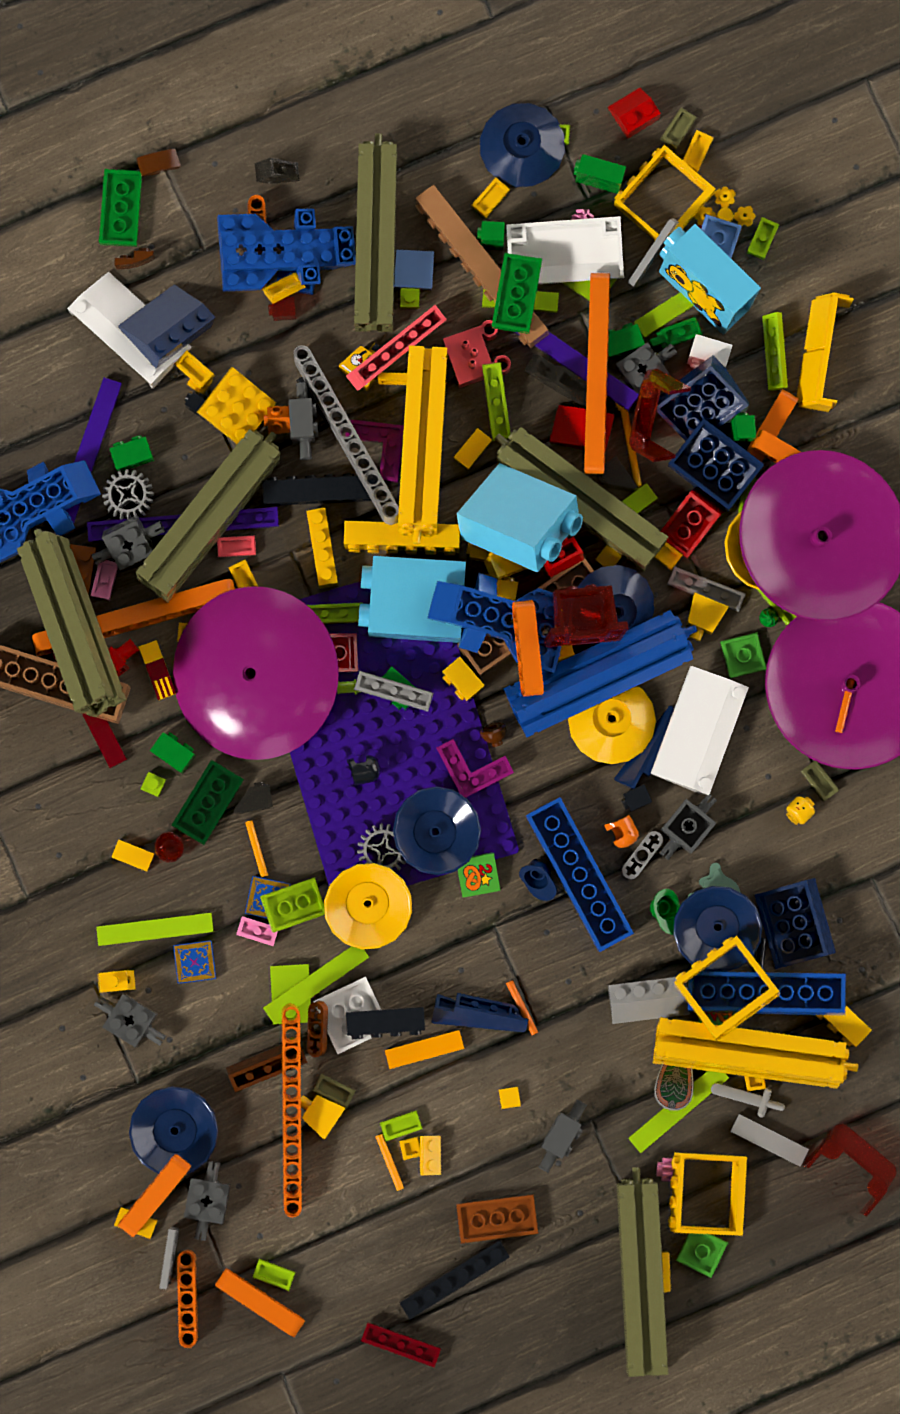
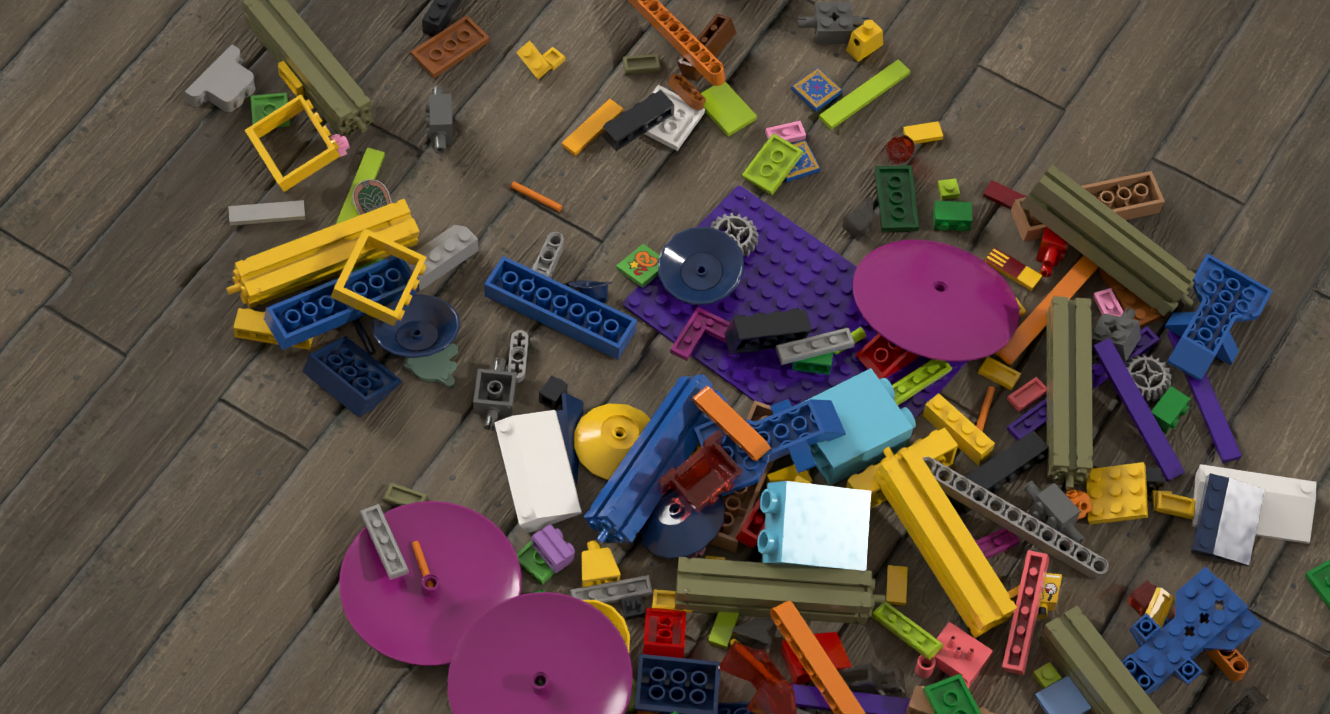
camera: 140 degrees right, 25 degrees down
reddish brown slope [115,248,155,270] -> none
light orange bar [245,820,268,878] -> none
lime tile [263,946,369,1024] -> none
yellow torso [301,1095,345,1139] -> none
yellow dish [324,863,412,949] -> none
black helmet [347,755,380,785] -> none
light orange bar [375,1134,404,1191] -> none
lime tile [380,1110,423,1141] -> none
dark blue wedge [431,993,528,1032] -> none
yellow brick [442,657,485,702] -> none
reddish brown brick [480,722,506,747] -> none
yellow tile [499,1087,521,1109] -> none
orange helmet [604,815,639,848] -> none
green piece [650,889,680,935] -> none
light grey sword [711,1083,785,1117] -> none
yellow head [786,796,815,825] -> none
clear red windscreen [803,1124,897,1217] -> none
none -> light grey brick [185,45,256,112]
none -> light grey tile [360,504,409,580]
none -> medium lavender brick [531,524,575,573]
none -> light grey piece [532,232,564,278]
none -> black tile [620,595,645,620]
none -> black brick [724,308,812,355]
none -> orange bar [976,386,995,432]
none -> dark purple tile [1092,338,1185,482]

